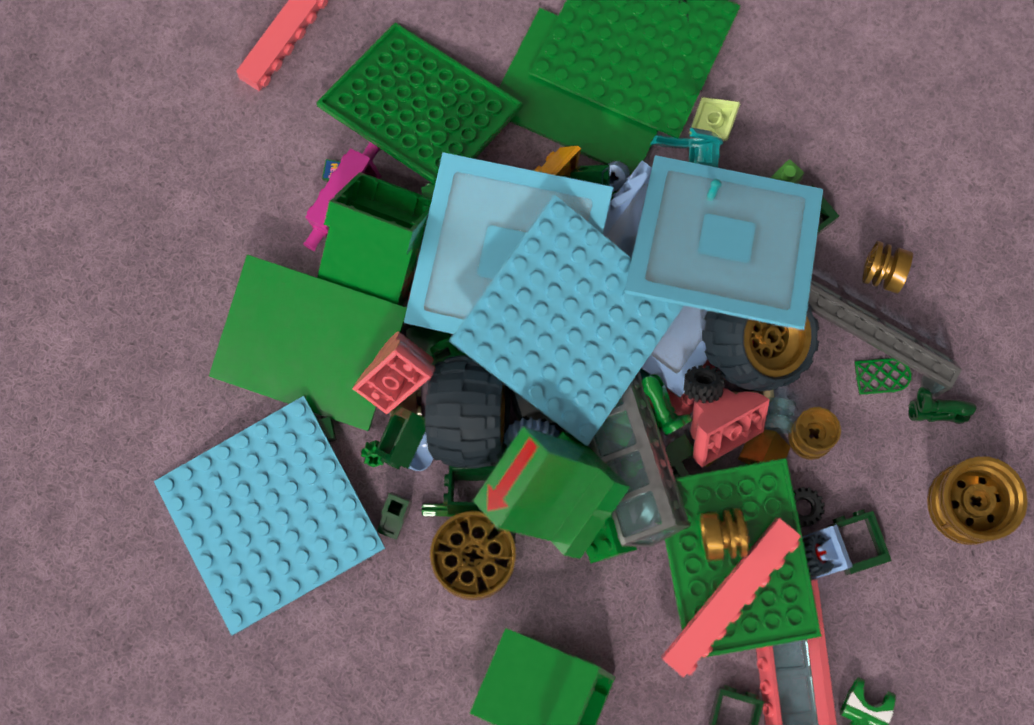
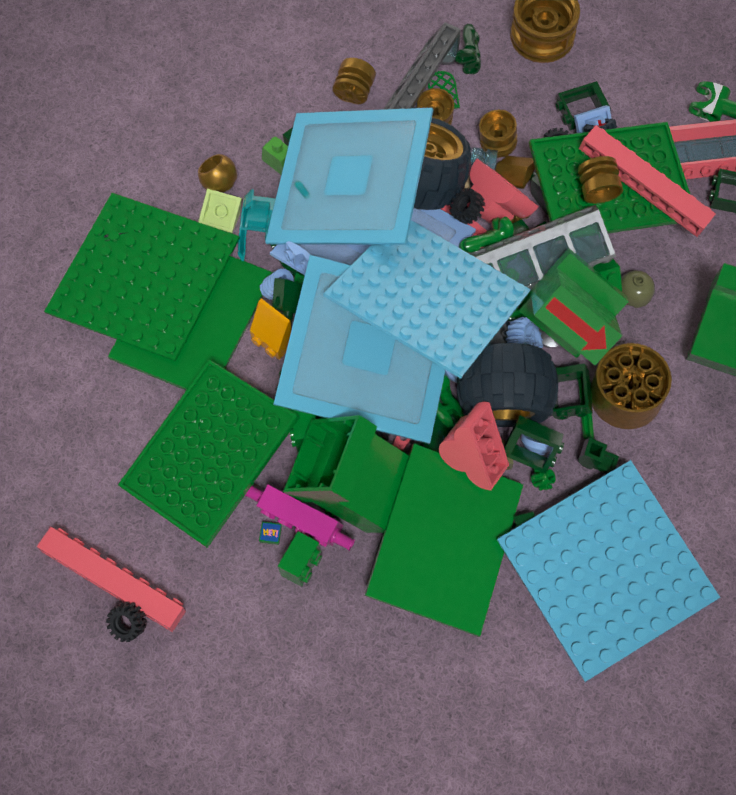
camera: 85 degrees left, 10 degrees down
none -> black tyre [106,602,147,643]
none -> pearl gold wheel [198,154,237,192]
none -> green brick [278,531,323,587]
none -> pearl gold wheel [417,88,454,125]
none -> olive cylinder [621,270,655,308]

